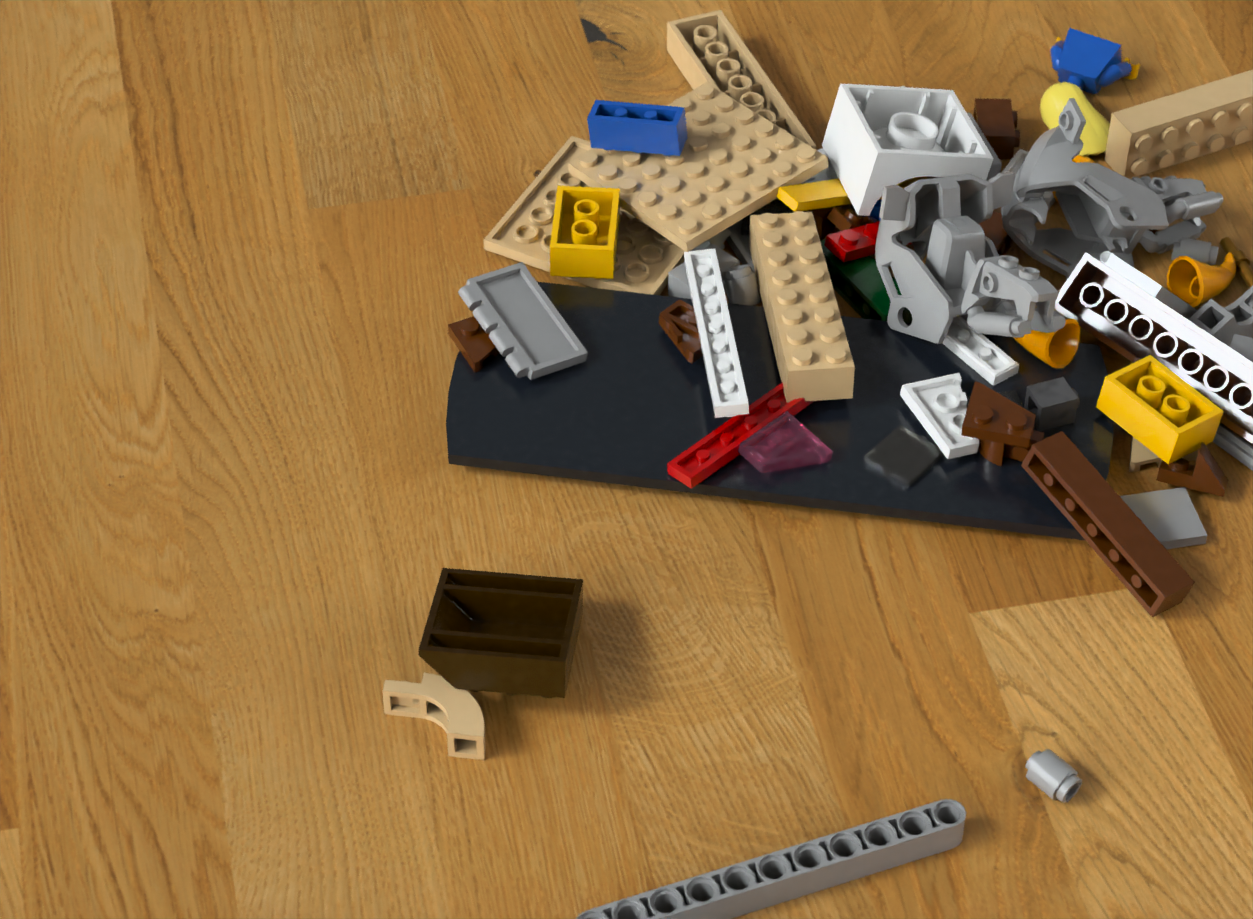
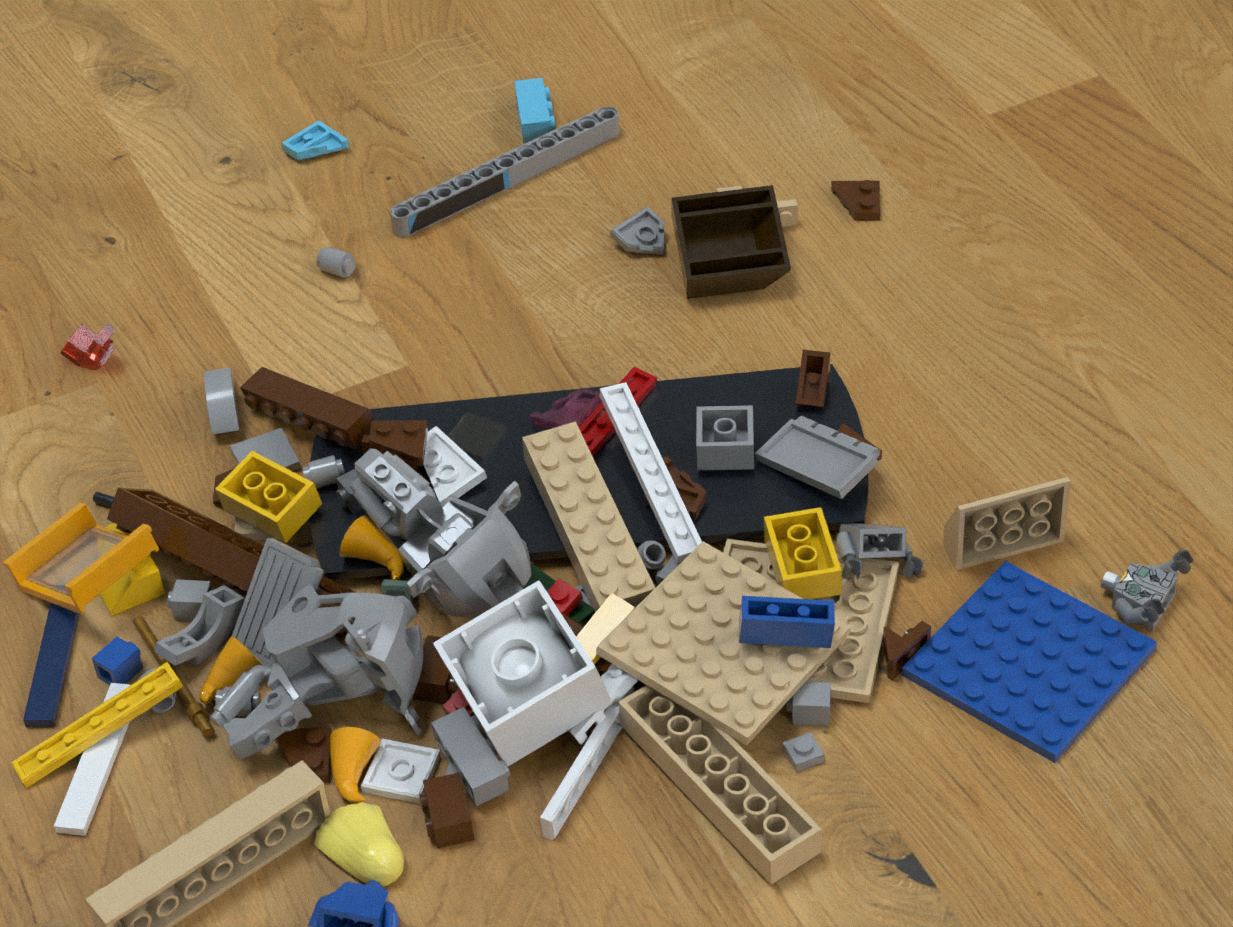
camera: 170 degrees right, 0 degrees up
none -> light grey arch [204,367,240,435]
none -> light grey brick [302,455,345,489]
none -> light grey plate [610,206,665,255]
none -> light grey brick [696,405,754,470]
none -> reddish brown slope [795,349,831,408]
none -> reddish brown wing [831,180,880,221]
none -> light grey torso [836,524,923,580]
none -> reddish brown slope [883,621,931,681]
none -> blue plate [902,561,1157,763]
none -> tan slope [943,477,1070,571]
none -> light grey torso [1101,550,1193,631]

